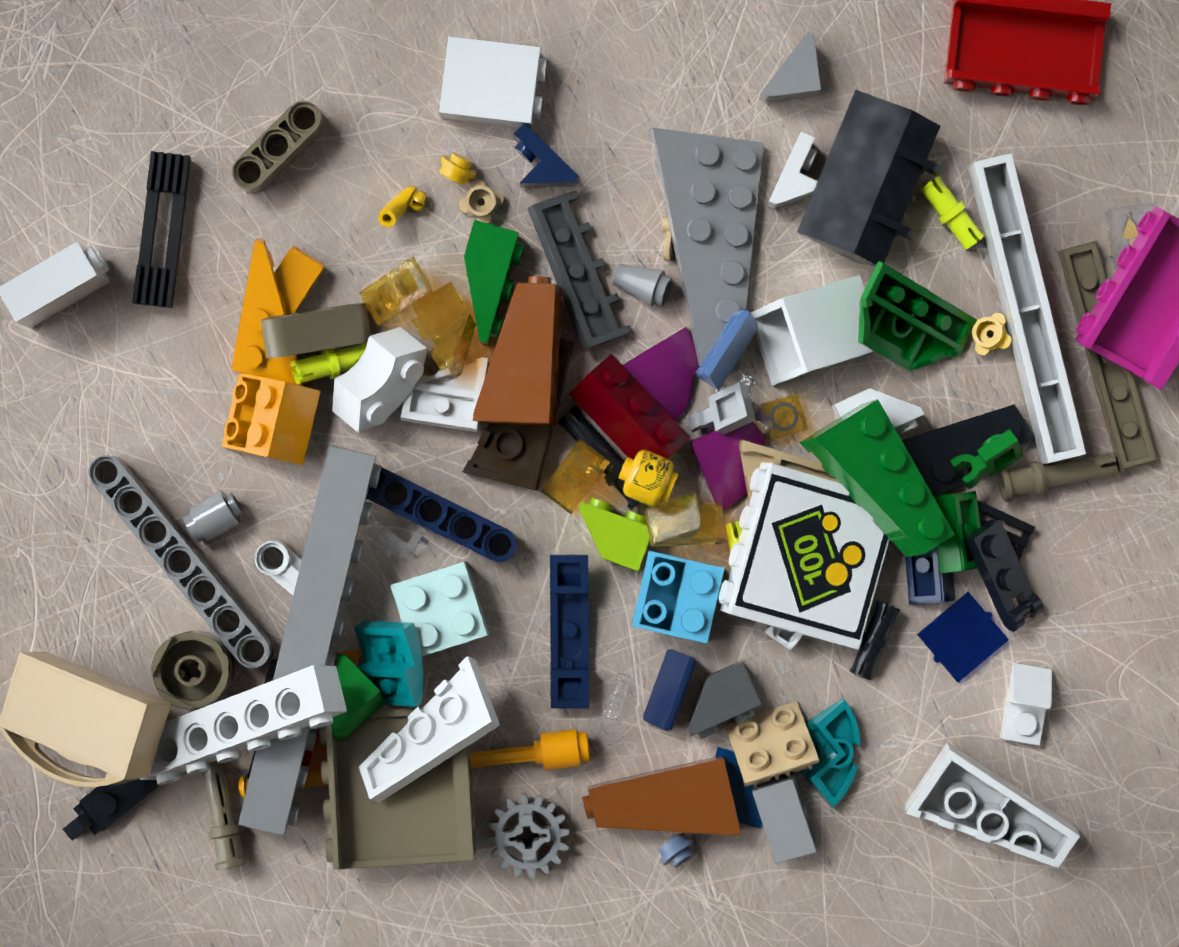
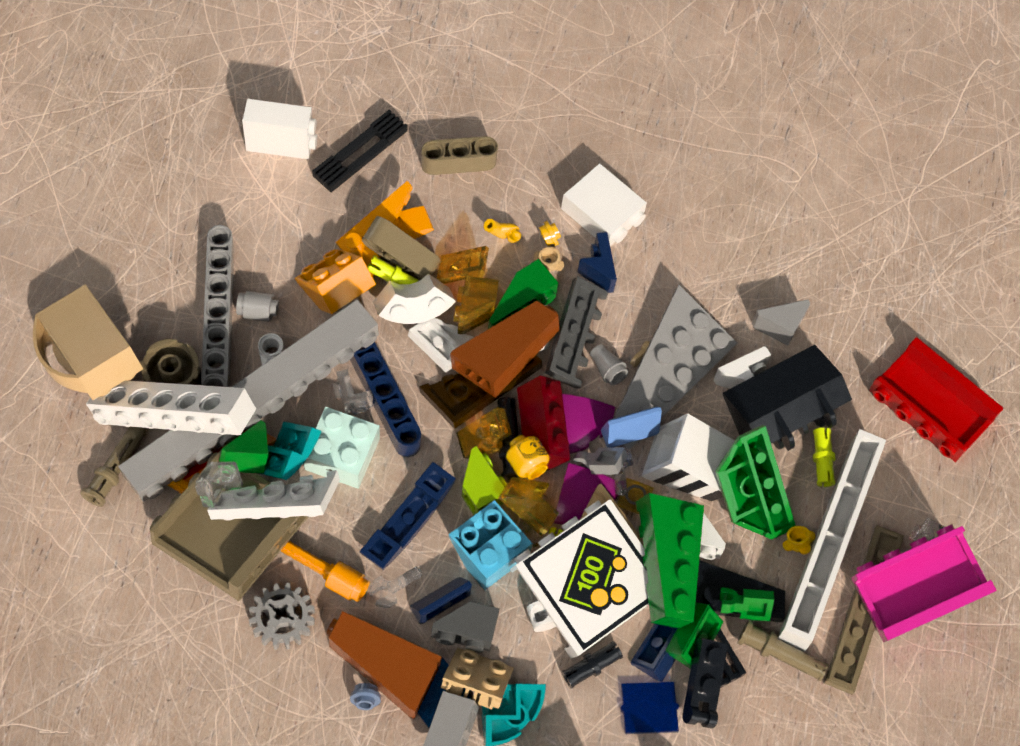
camera: 25 degrees right, 25 degrees down
black hinge [63,778,160,841] -> none
none -> clear bracket [195,461,243,507]

